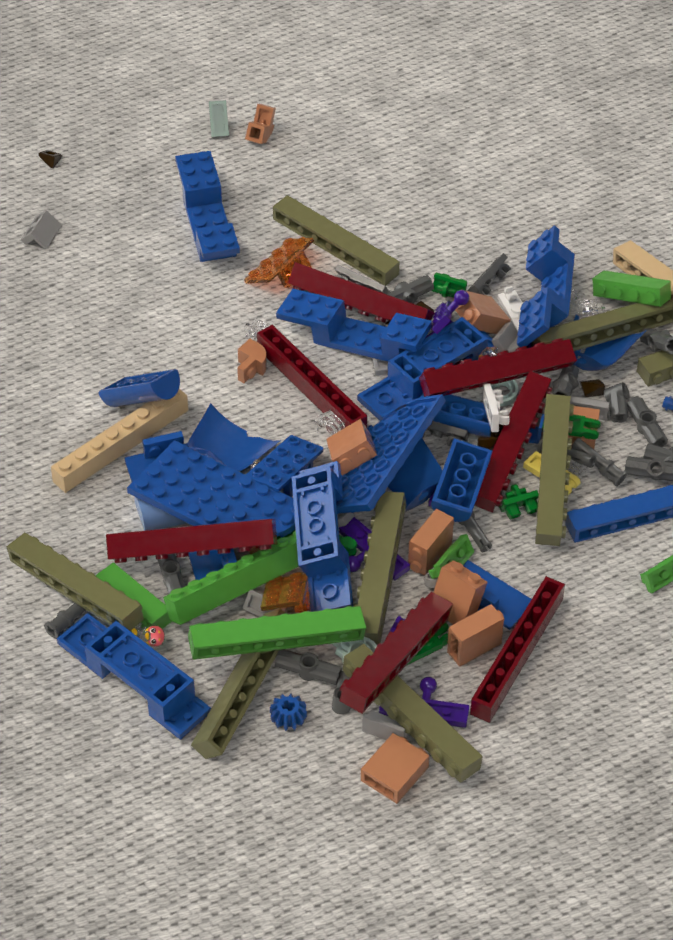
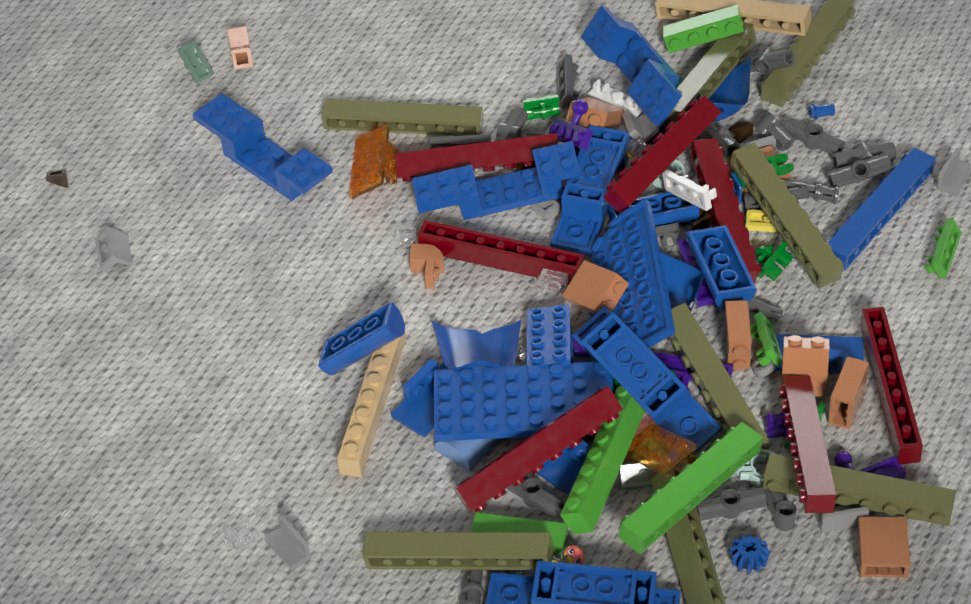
camera: 30 degrees left, 0 degrees up
clear bracket [578,299,606,319] -> none

